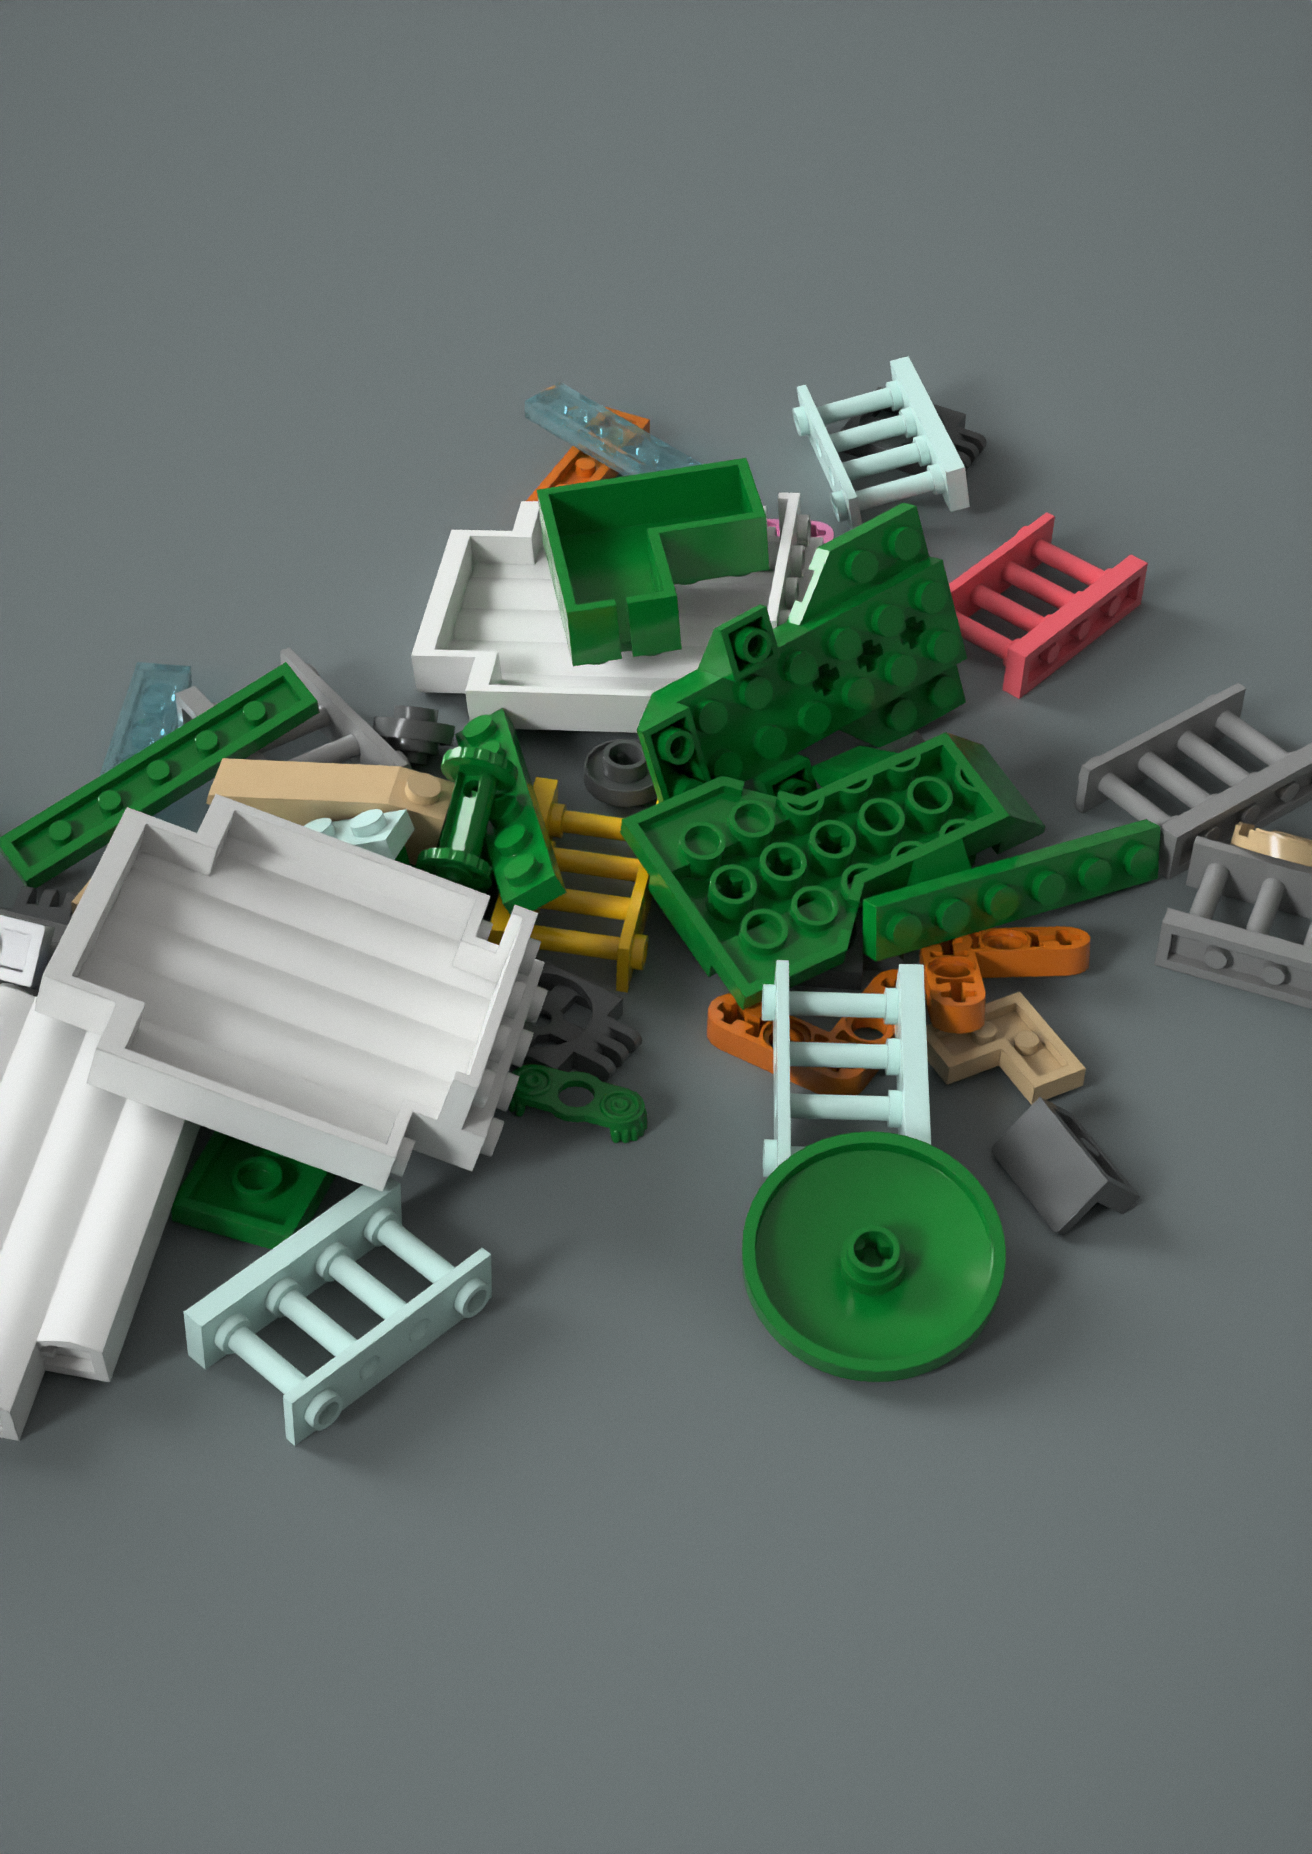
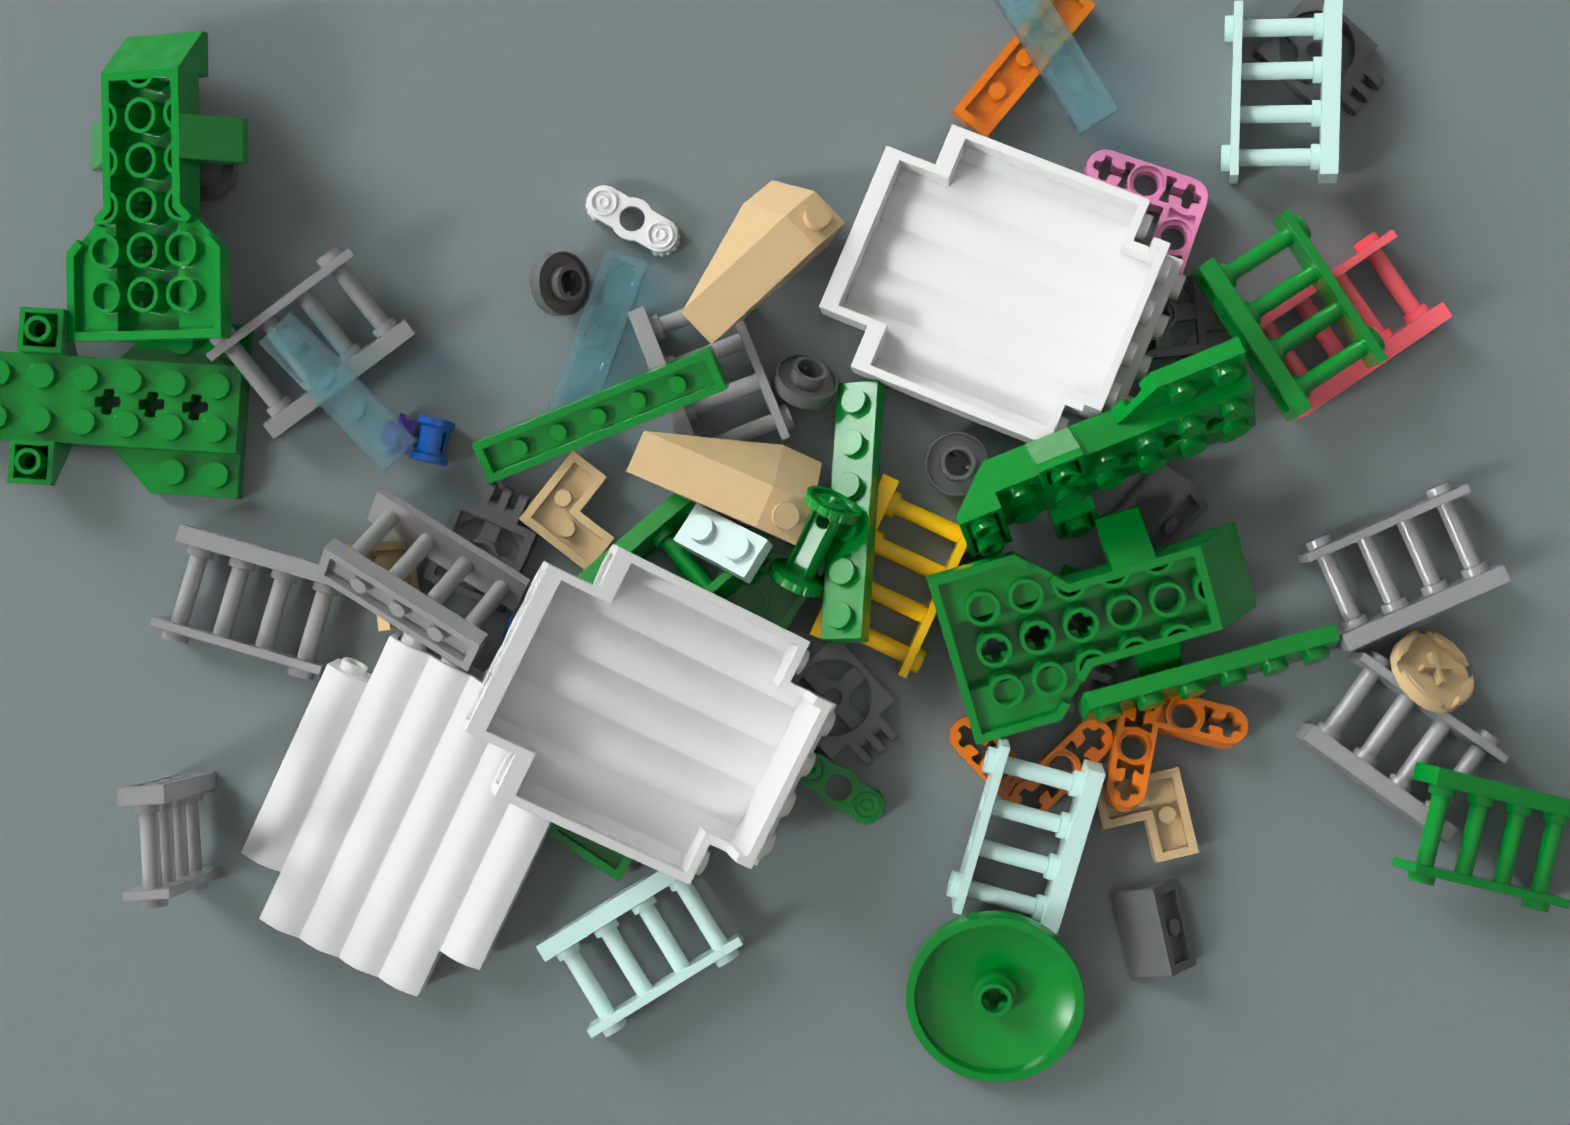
camera: 20 degrees right, 45 degrees up
green piece [537,458,769,667] -> none
none -> dark grey plate [530,251,591,316]
none -> white piece [585,185,681,258]
none -> tan wedge [682,180,845,345]
none -> green fence [1190,208,1388,421]

